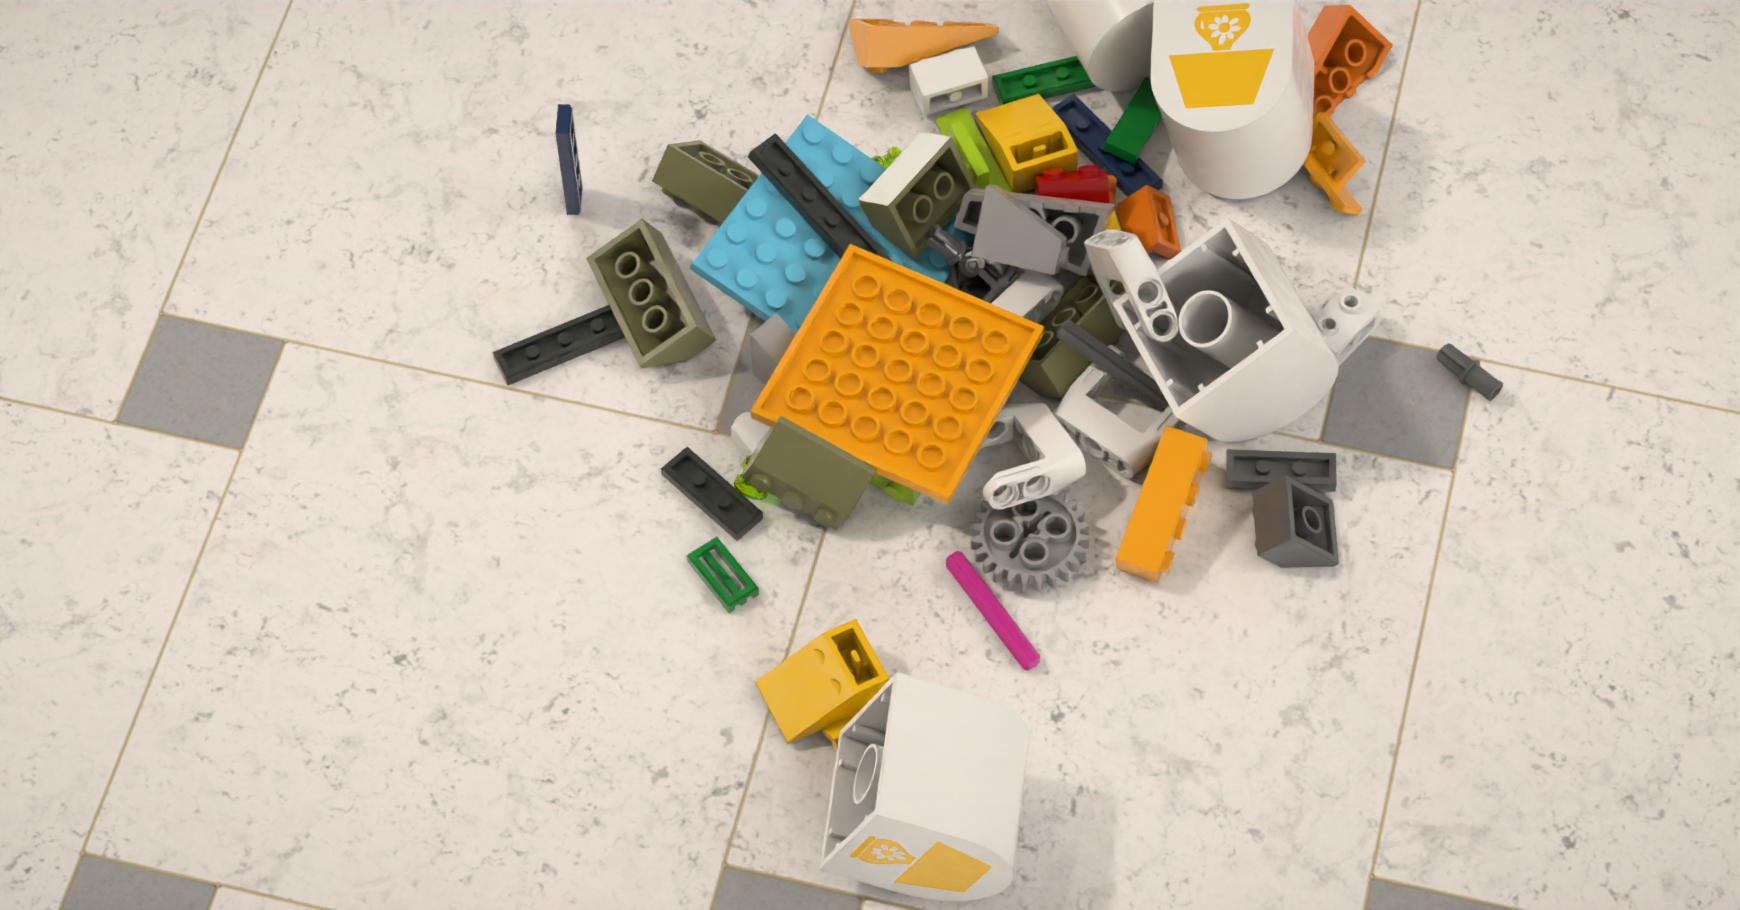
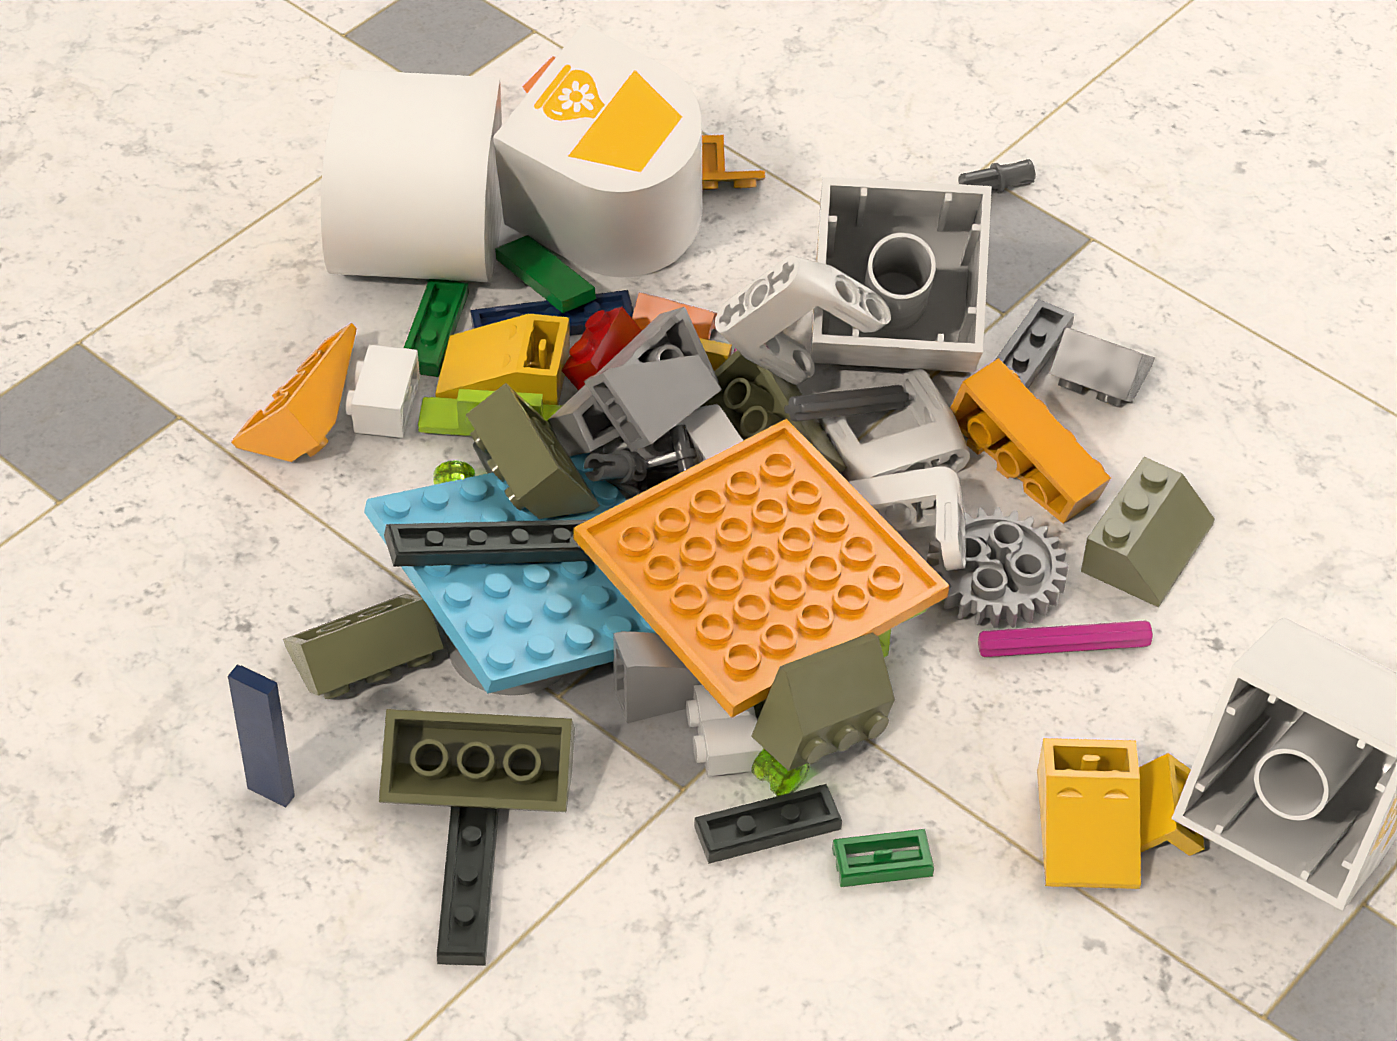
camera: 65 degrees left, 10 degrees down
none -> olive slope [1081,457,1215,608]

